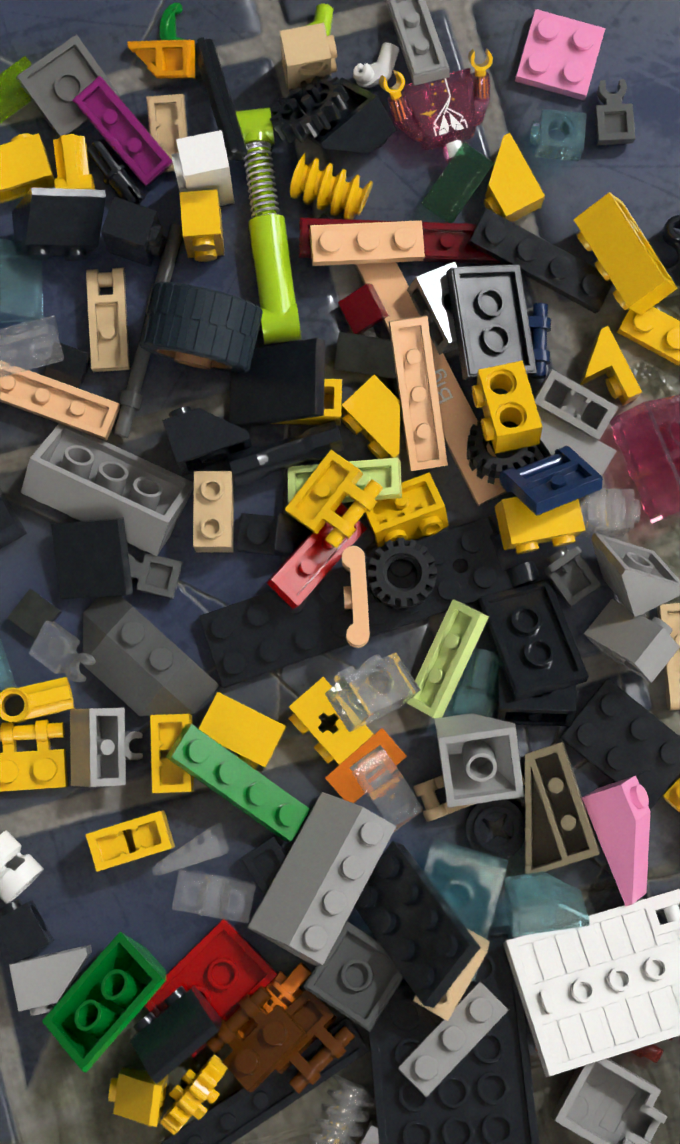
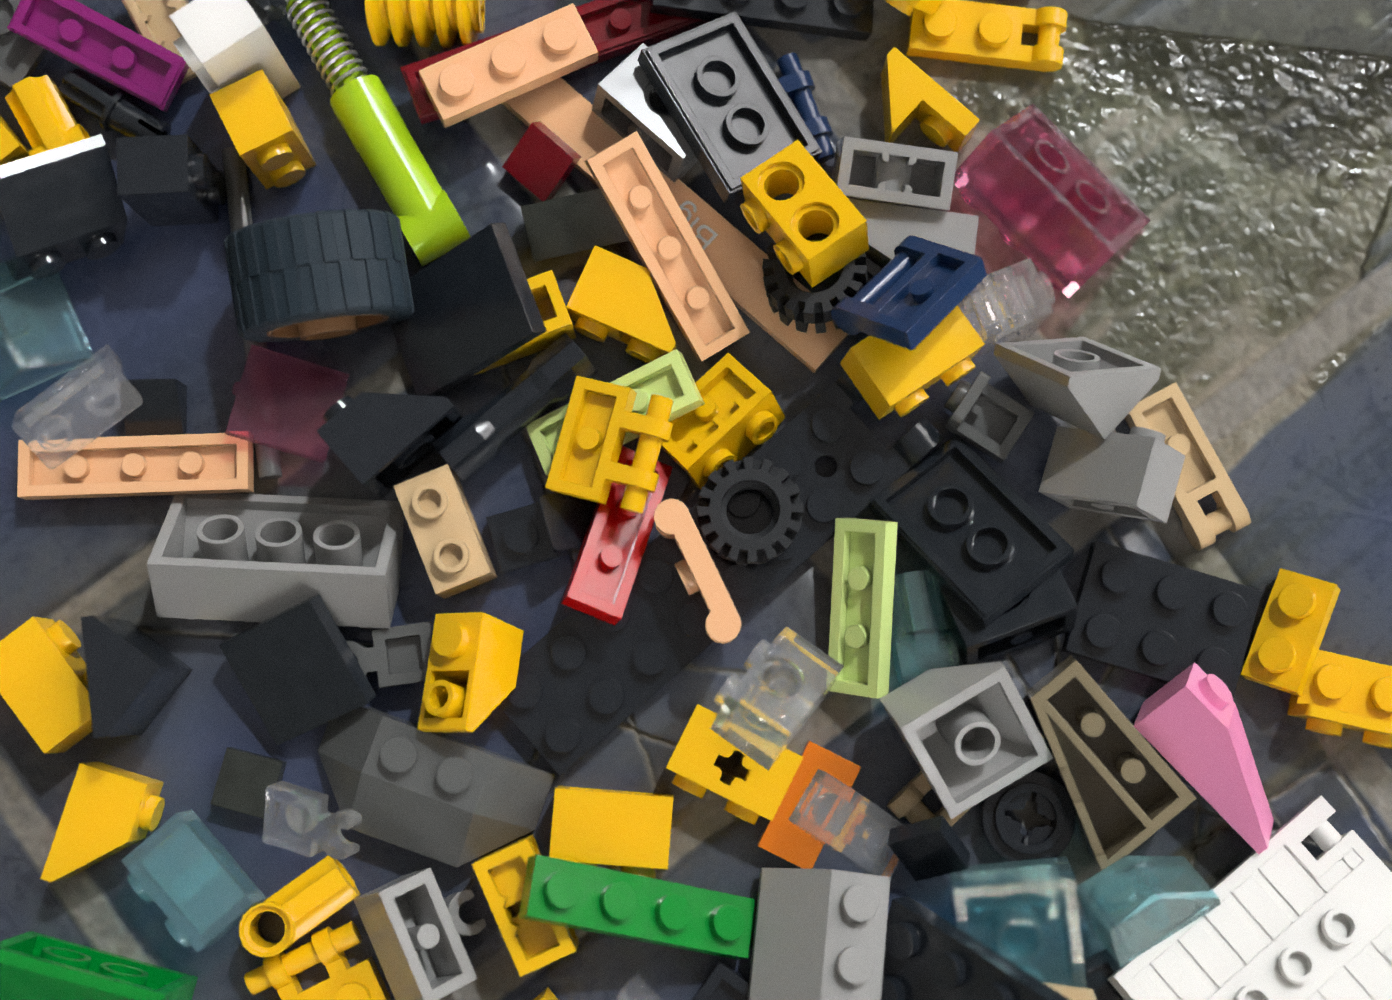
camera: 20 degrees left, 0 degrees up
tan plate [86,267,130,372] -> none
none -> clear pink piece [225,345,349,463]
none -> yellow slope [417,612,524,732]
none -> black tile [888,815,970,881]

